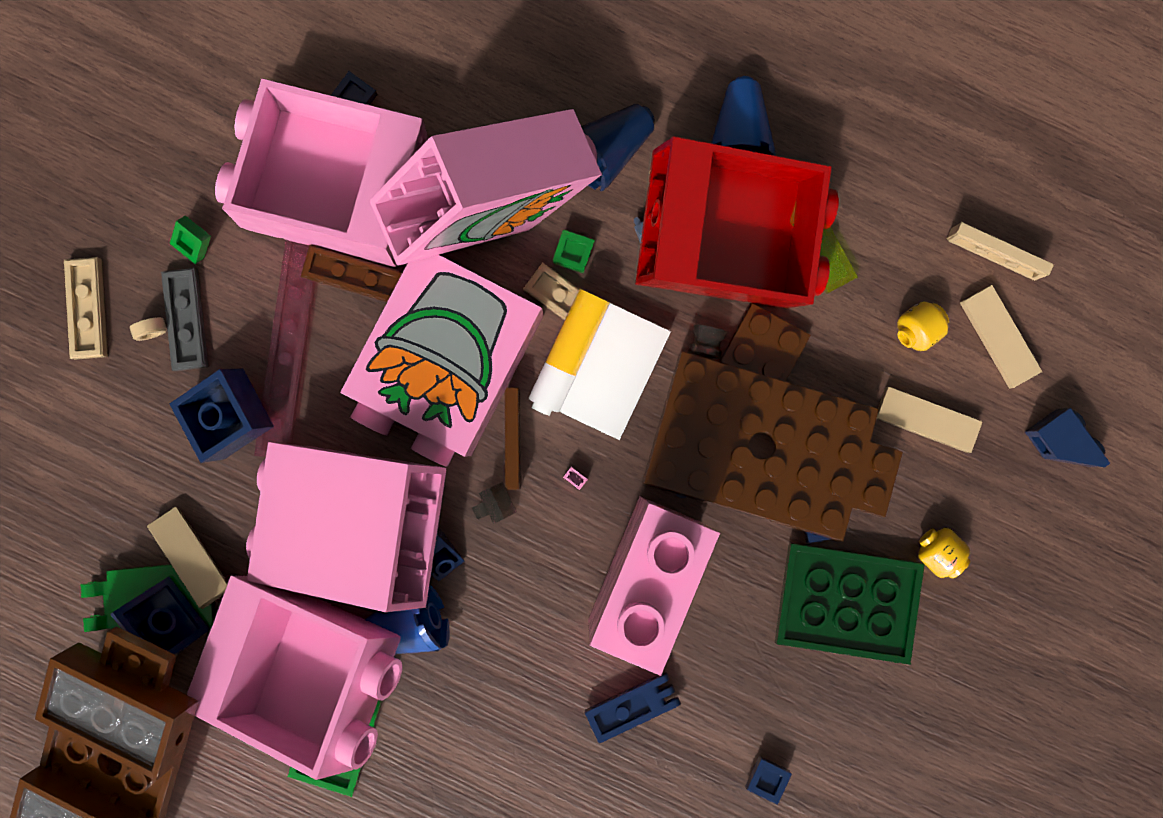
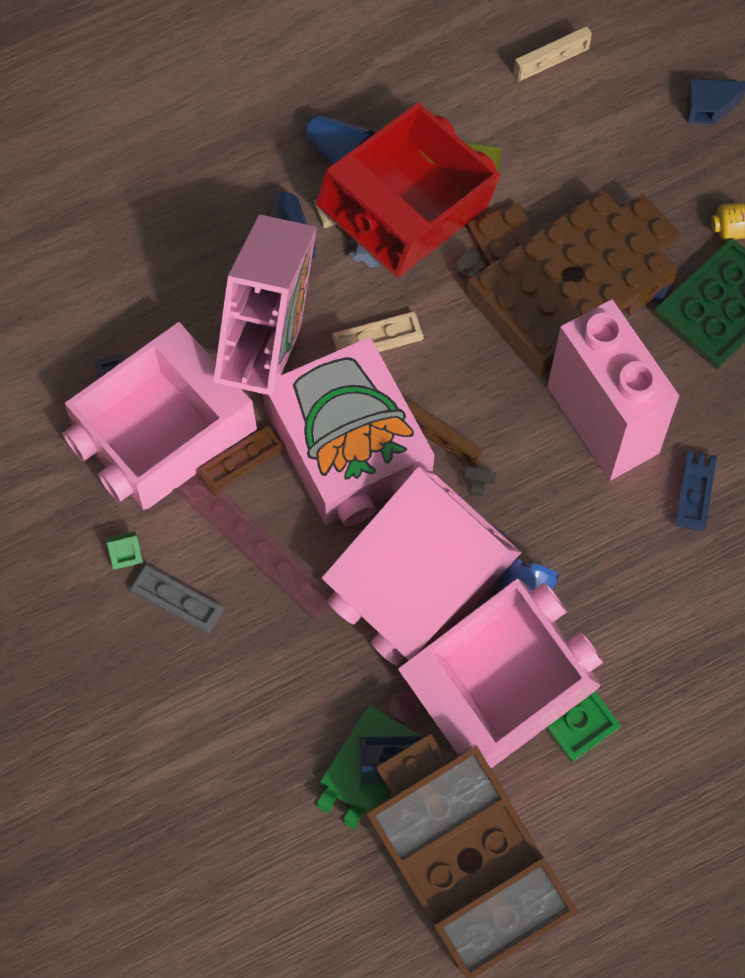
camera: 55 degrees left, 20 degrees down
tan tile [64,257,108,360] -> none
tan tile [129,317,167,341] -> none
tan tile [147,507,228,609] -> none
dark blue brick [169,368,274,463] -> none
white door [529,289,671,440] -> none
green plate [552,230,595,273] -> none
bright pink piece [563,466,588,490] -> none
tan tile [876,387,982,453] -> none
yellow head [897,301,949,351] -> none
tan tile [960,285,1042,389] -> none

